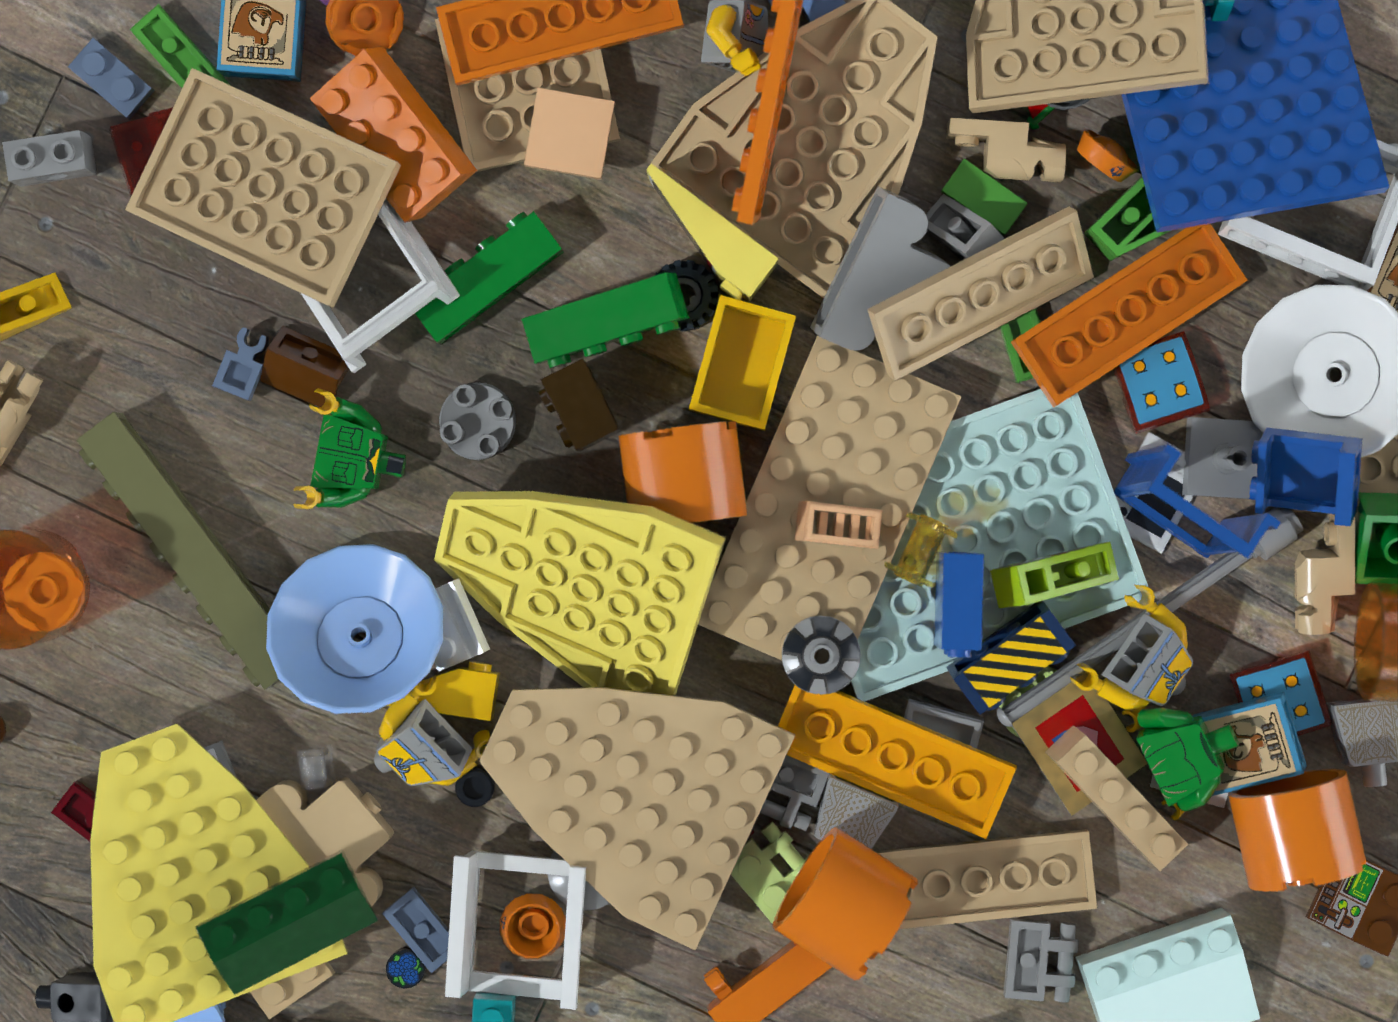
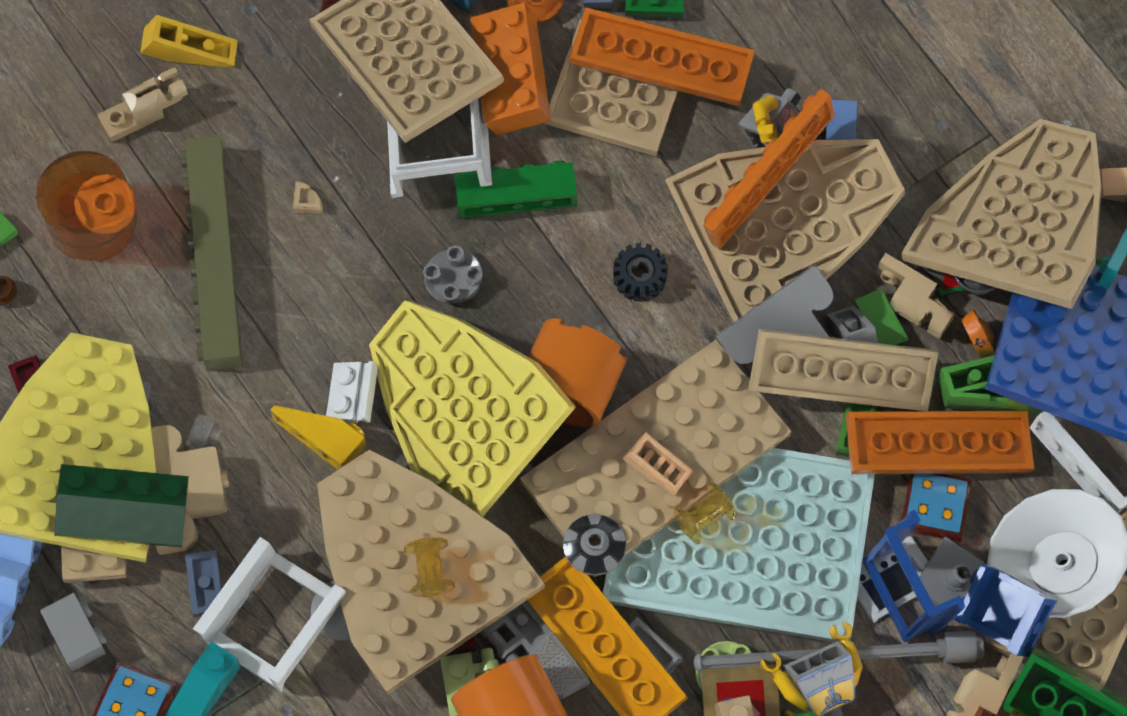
camera: 25 degrees right, 20 degrees down
sand blue plate [212,327,269,401] -> none
reddish brown panel [260,325,349,407] -> none
light blue dish [266,544,443,714] -> none
green torso [293,389,406,509] -> none
torso [374,675,491,786] -> none
tile [386,947,426,989] -> none
black tile [455,767,495,807] -> none
orange hat [500,893,566,959] -> none
green brick [522,272,689,369] -> none
light nougat tile [524,87,615,180] -> none
dark brown brick [538,358,621,452] -> none
light yellow slope [647,163,779,302] -> none
yellow piece [689,295,796,431] -> none
blue brick [934,552,984,658] -> none
brick [946,601,1076,714] -> none
lime slope [990,542,1119,609] -> none
none -> tan tile [293,181,323,214]
none -> clear yellow hose [404,537,455,597]

